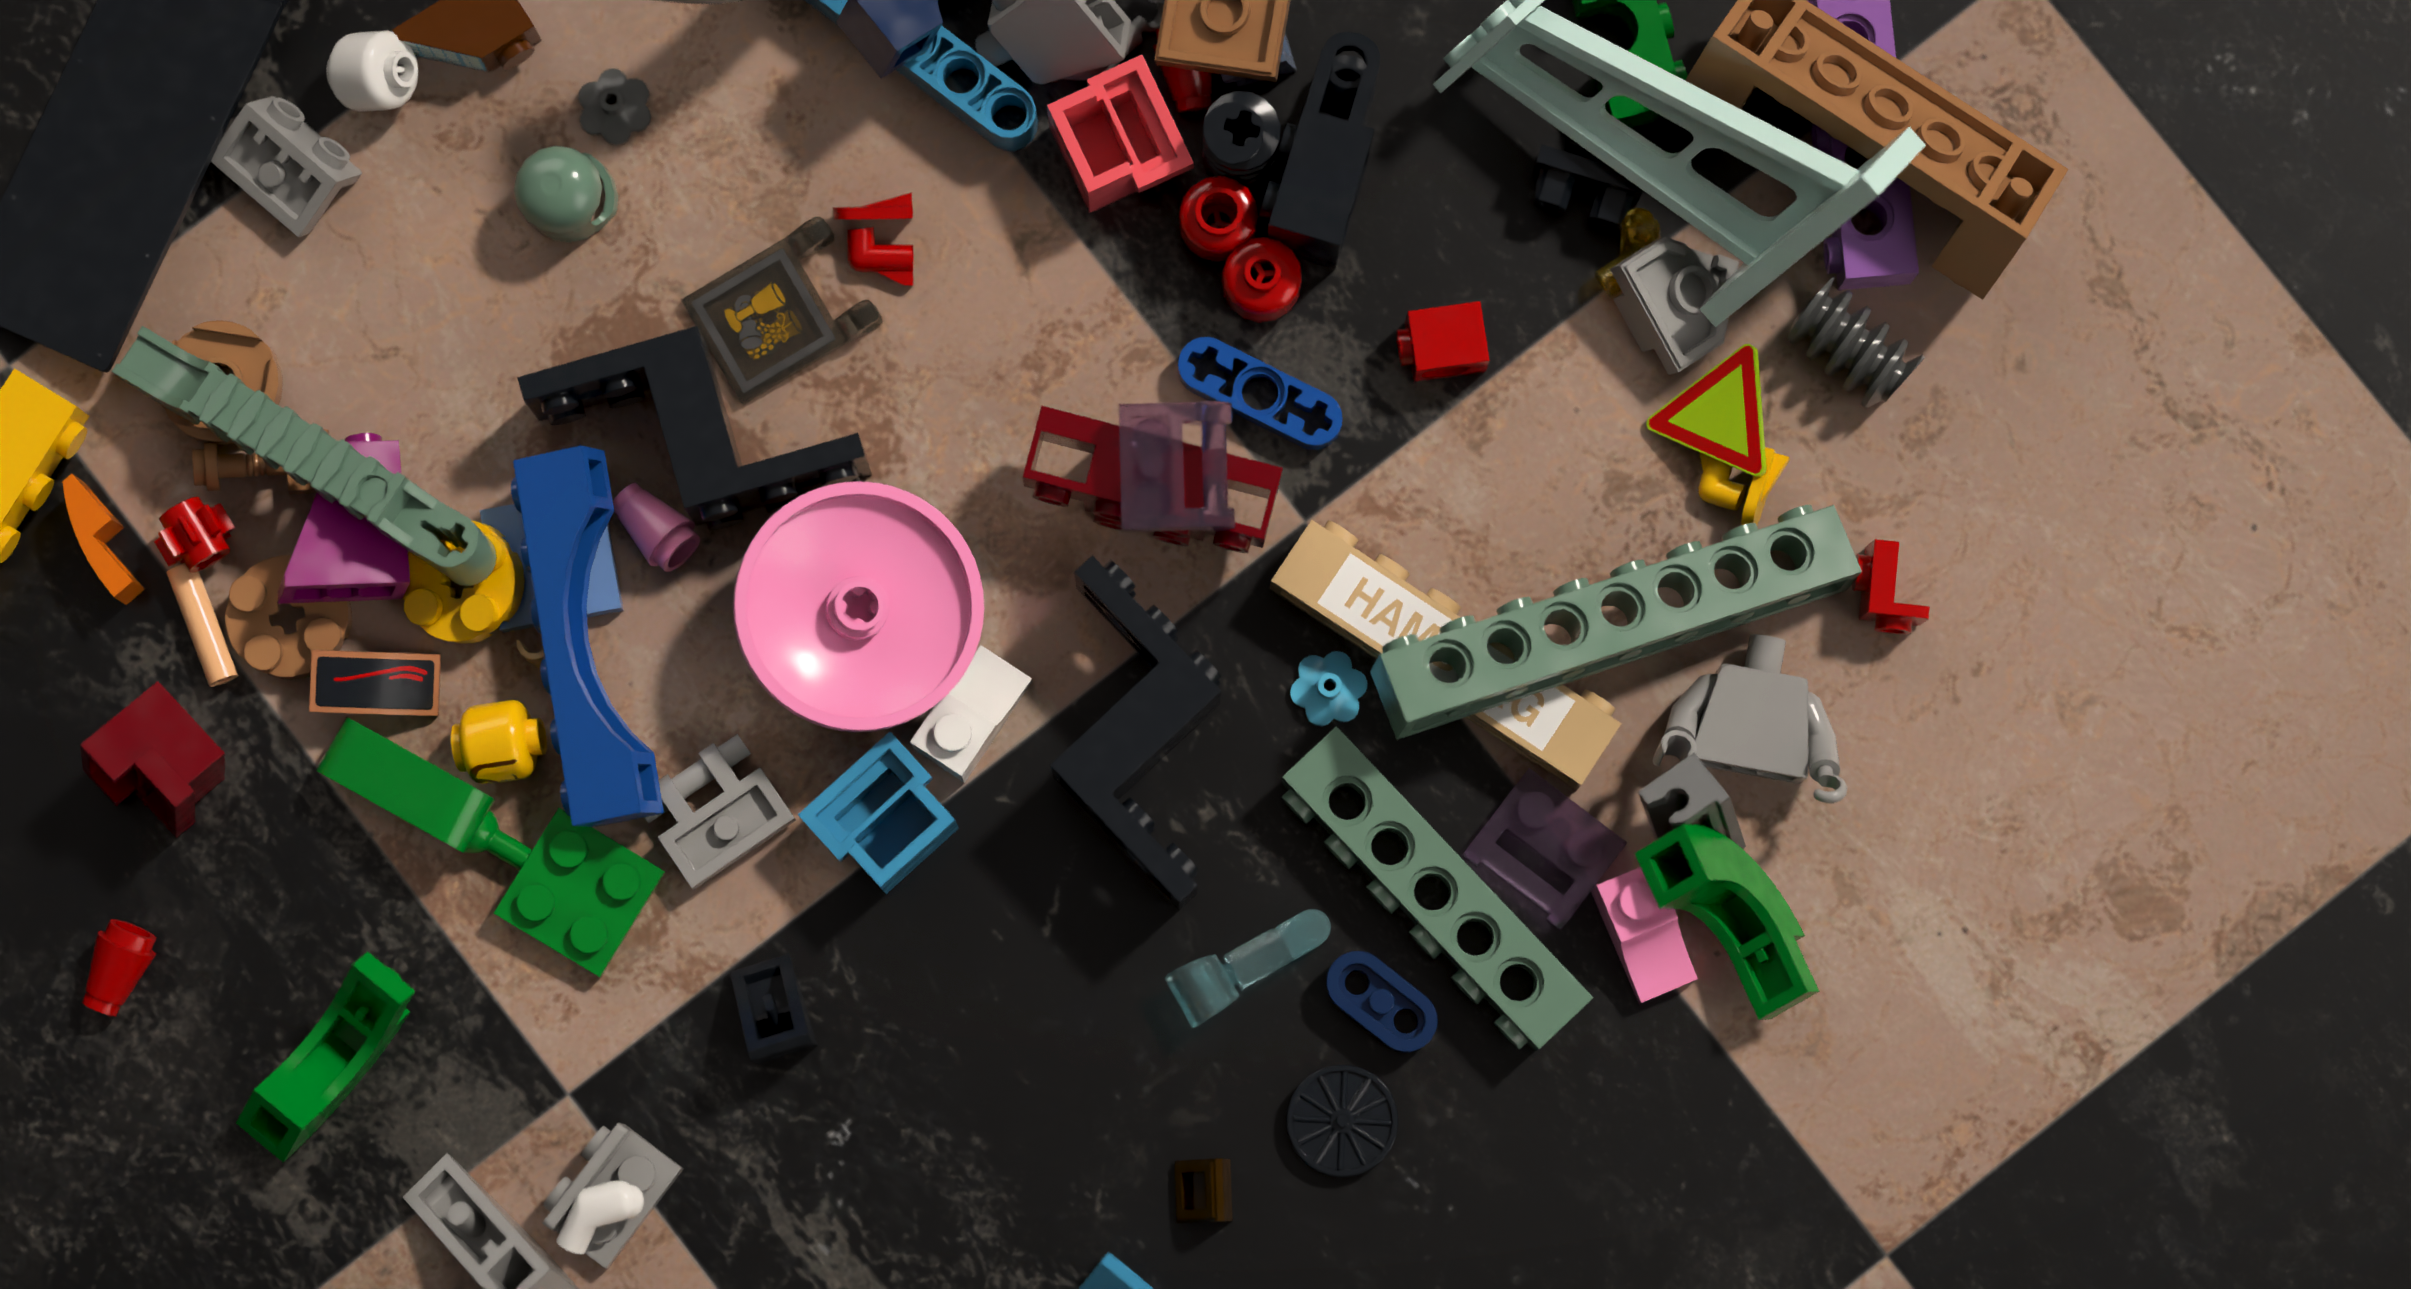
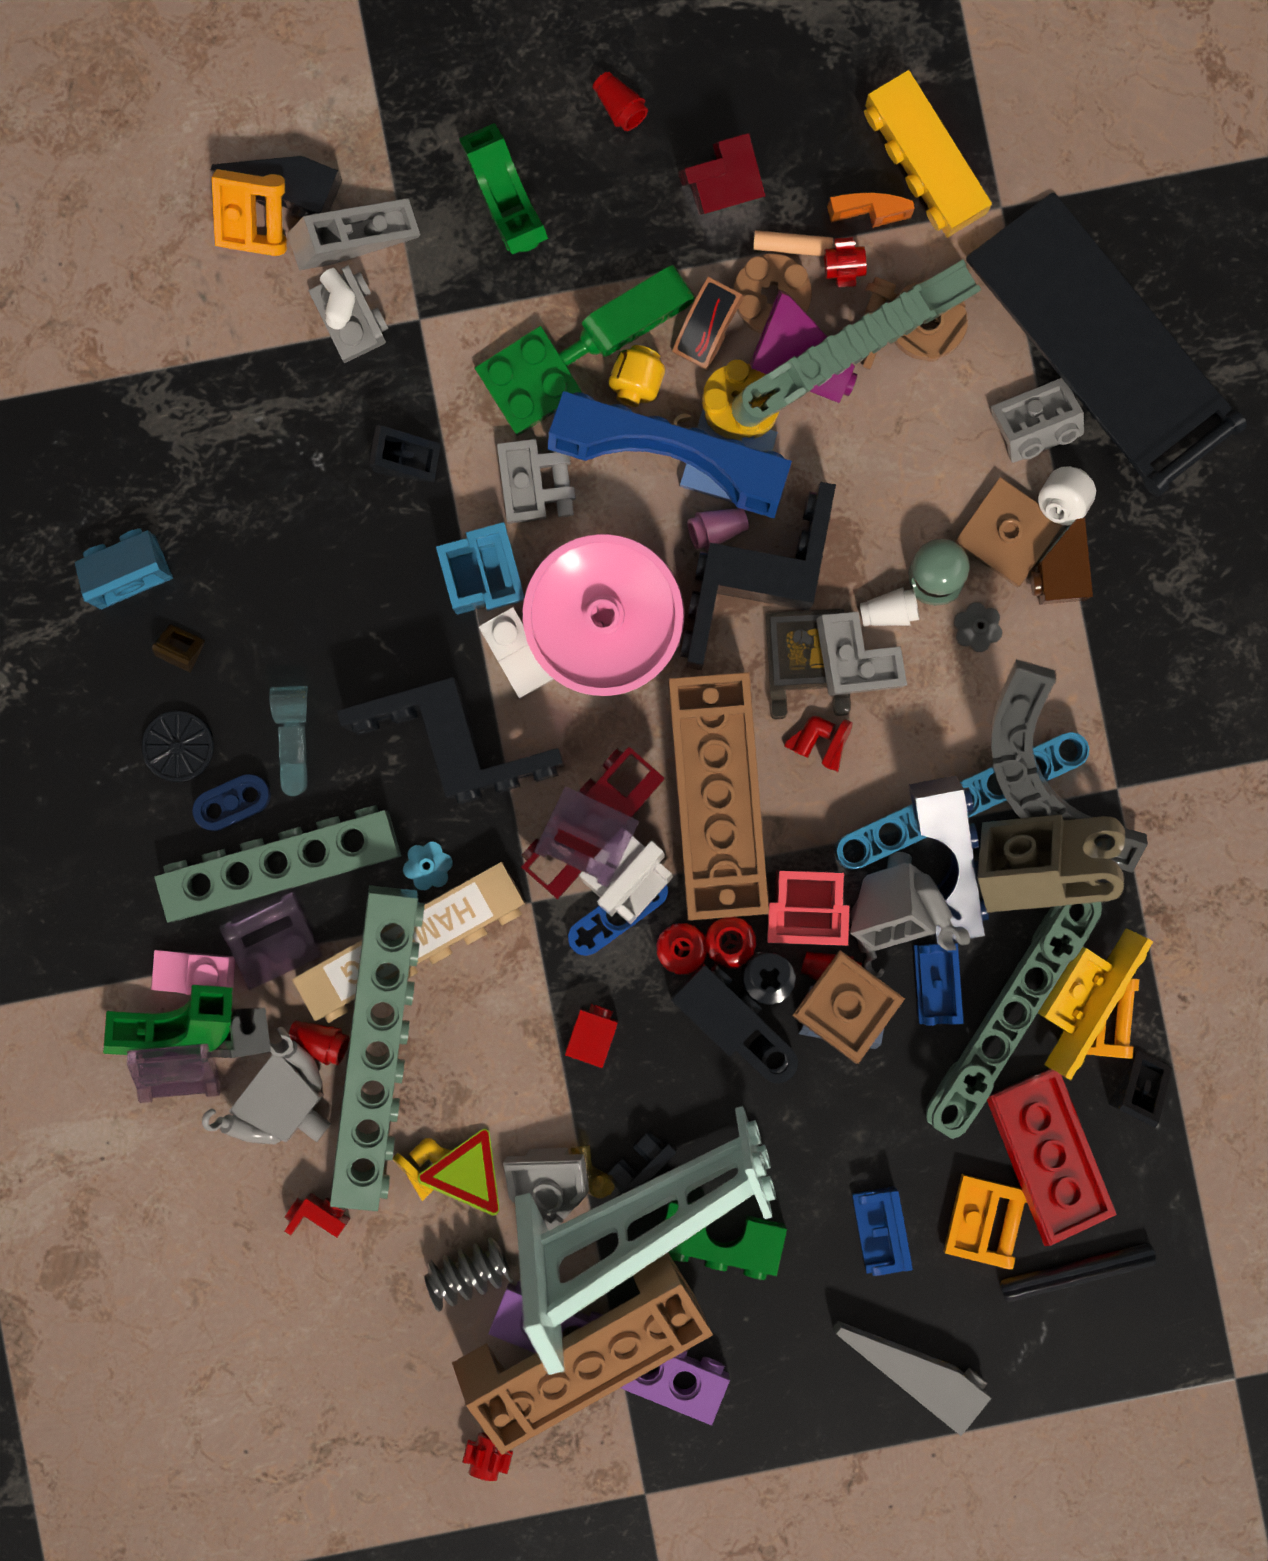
camera: 120 degrees right, 5 degrees up
none -> plate [127,1044,220,1103]
none -> red cone [288,1020,350,1066]
none -> red gear [462,1432,513,1481]
none -> white plate [579,827,673,924]
none -> medium nougat plate [668,672,769,920]
none -> light grey plate [816,612,907,696]
none -> white cone [860,587,920,626]
none -> medium nougat plate [954,477,1062,588]

